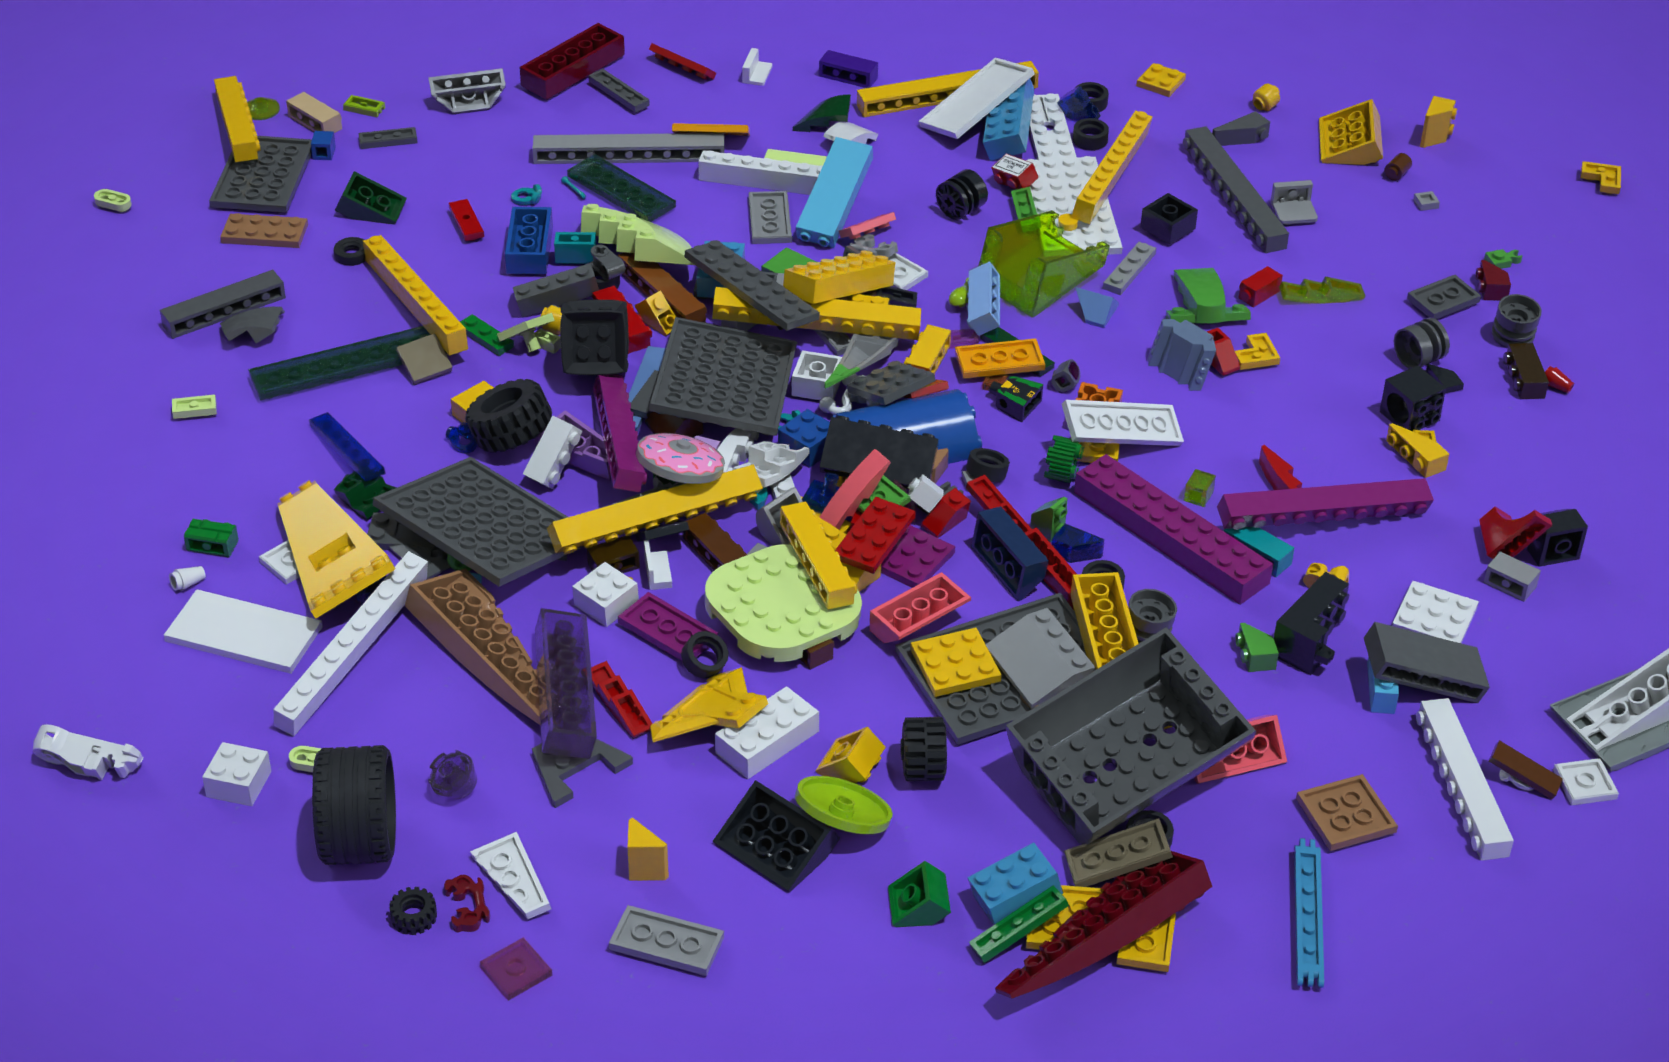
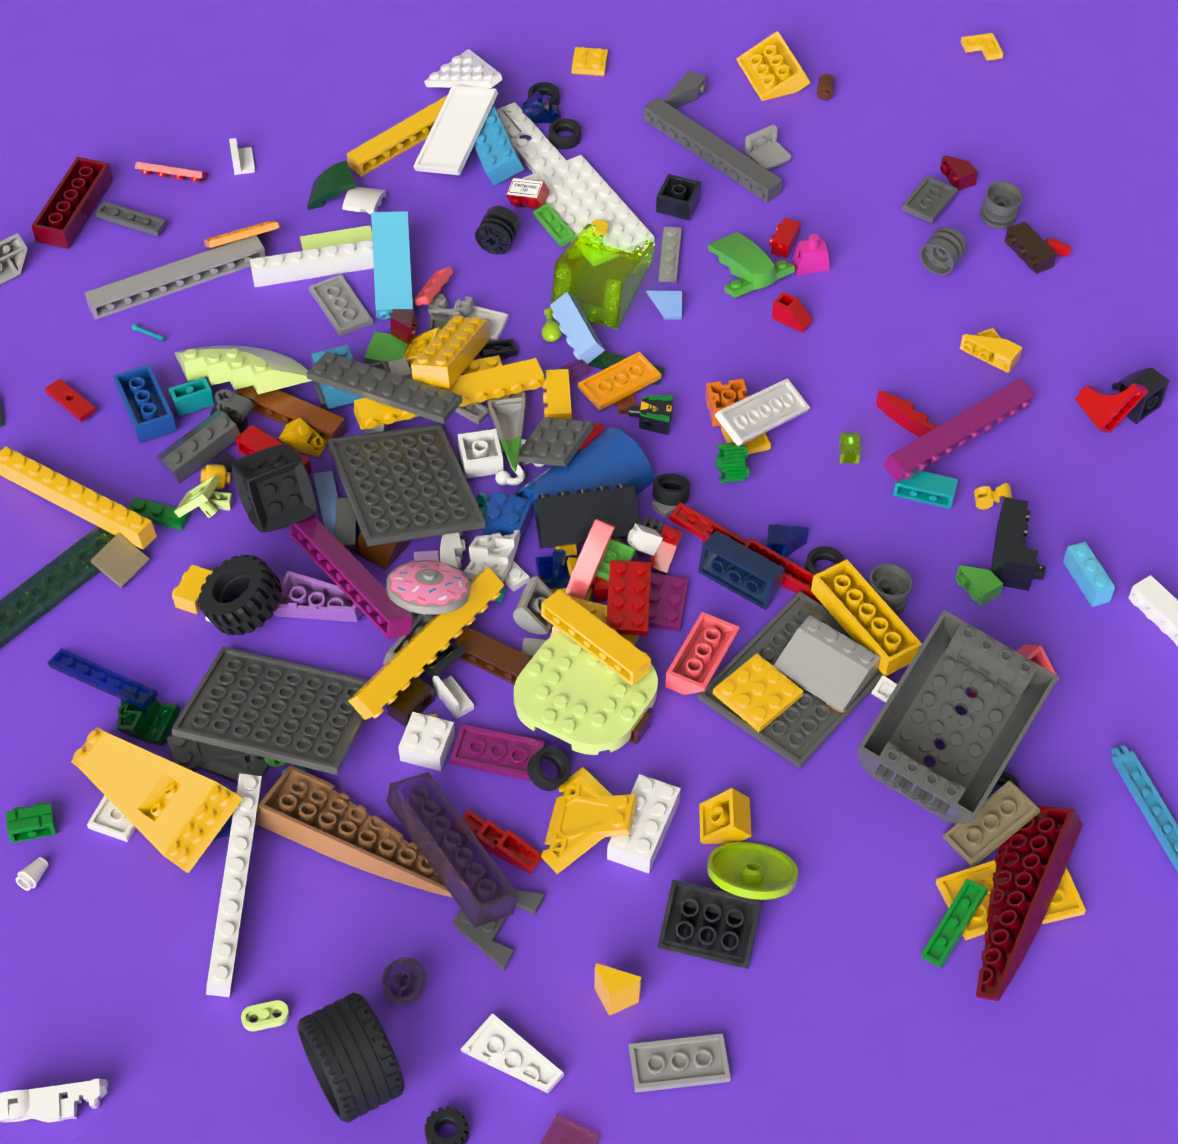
camera: 25 degrees left, 10 degrees up
white tile [164,589,323,674] -> none
white brick [202,742,272,806] -> none
dark red helmet [444,875,490,933] -> none
clear blue piece [446,422,477,454] -> none
teal piece [511,184,542,205] -> none
white brick [523,416,582,489] -> none
plate [567,154,676,222] -> none
dark purple brick [819,50,878,88] -> none
green slope [888,861,951,927] -> none
black wheel [900,717,947,781] -> none
dark azure brick [967,843,1063,925] -> none
bright green slope [1030,497,1068,542] -> none
dark grey rock [1052,359,1080,392] -> none
yellow brick [1071,110,1153,224] -> none
magenta brick [1074,454,1273,605] -> none
sand blue slope [1148,319,1216,391] -> none
yellow plate [1235,333,1280,370] -> none
yellow head [1253,83,1280,111] -> none
clear neon green slope [1279,276,1366,304] -> none
medium nougat plate [1296,774,1398,851] -> none
dark grey brick [1364,622,1490,703] -> none
black brick [1380,366,1446,431] -> none
white plate [1392,581,1479,643] -> none
tile [1413,191,1440,211] -> none
yellow slope [1420,96,1458,148] -> none
black tile [1426,364,1464,393] -> none
bright green plate [1484,249,1523,269] -> none
brick [1484,552,1541,602] -> none
none -> dark red slope [390,309,418,344]
none -> white wing [424,50,503,88]
none -> dark pink torso [792,234,830,275]

